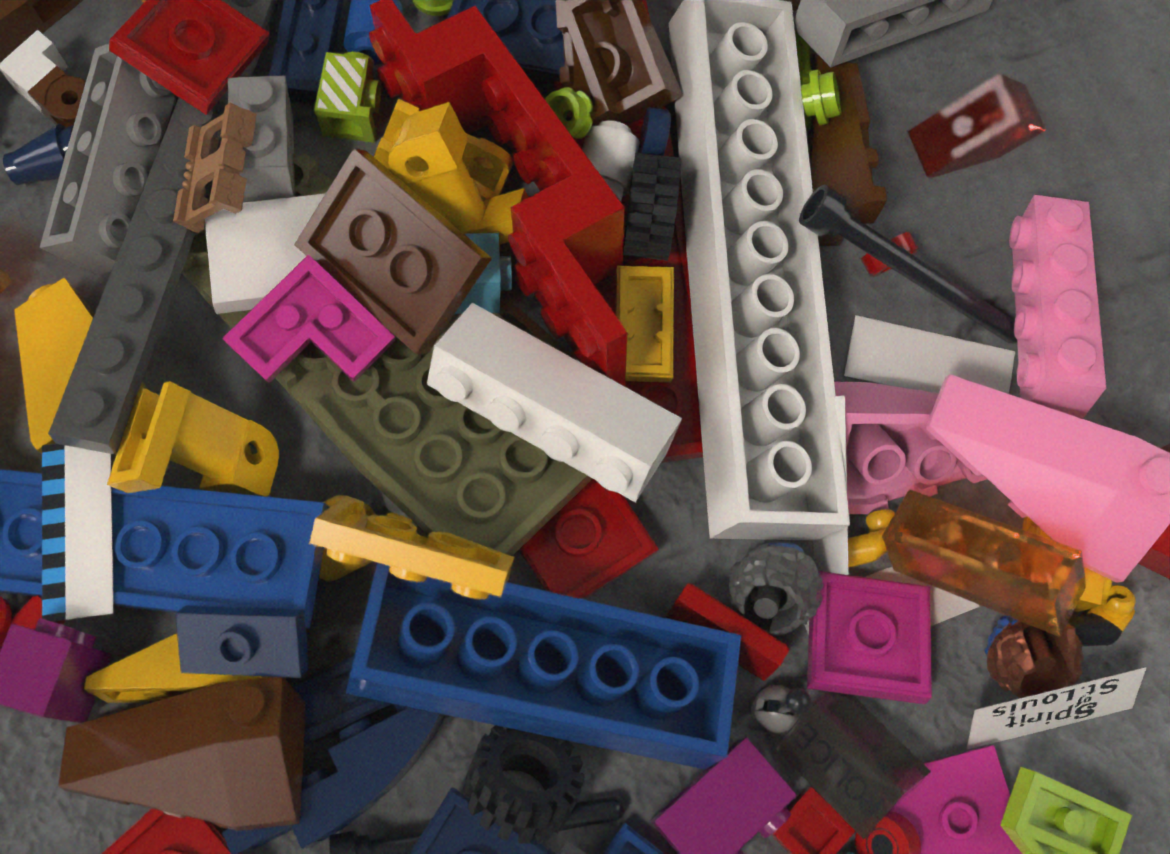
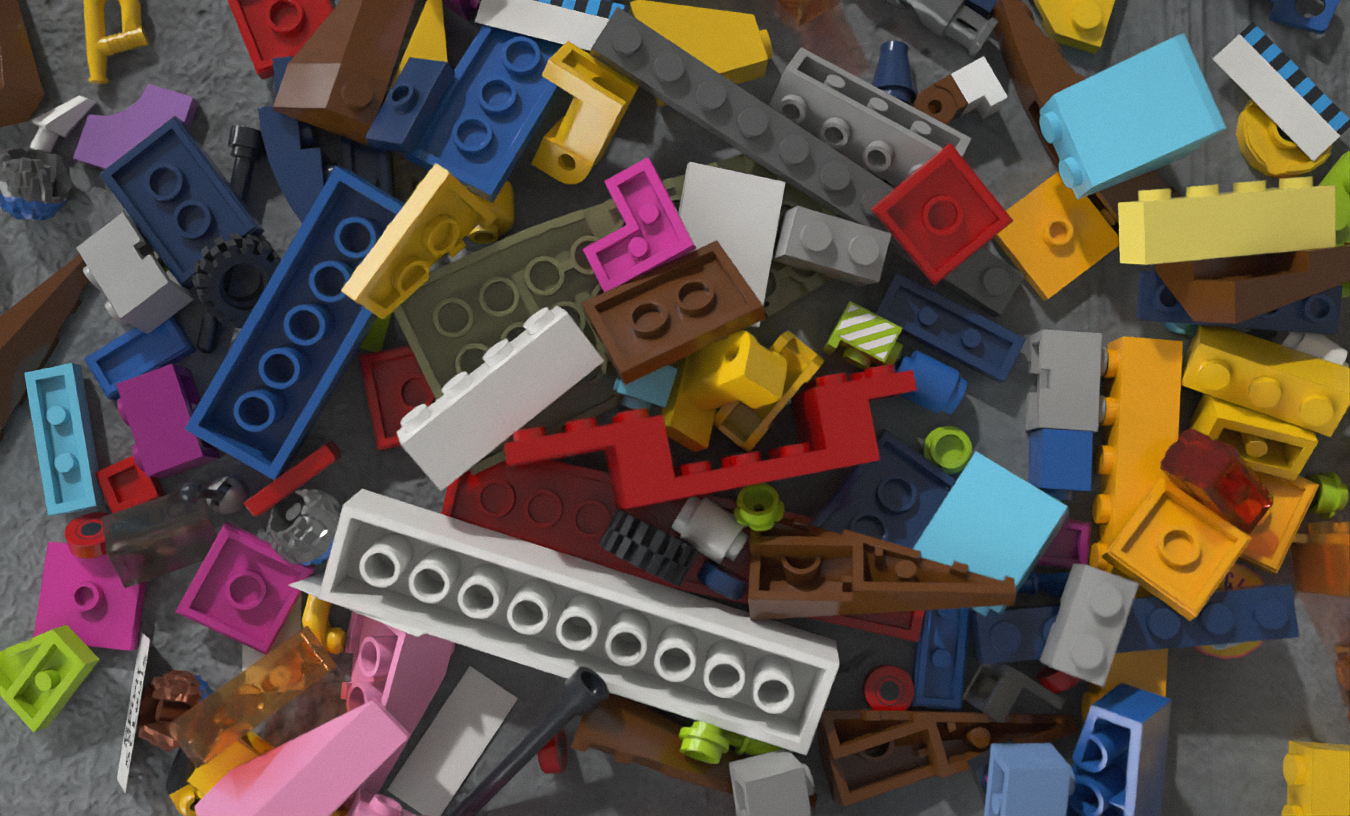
camera: 120 degrees right, 10 degrees up
medium nougat piece [173,102,257,233] -> none
yellow plate [615,266,674,382] -> none

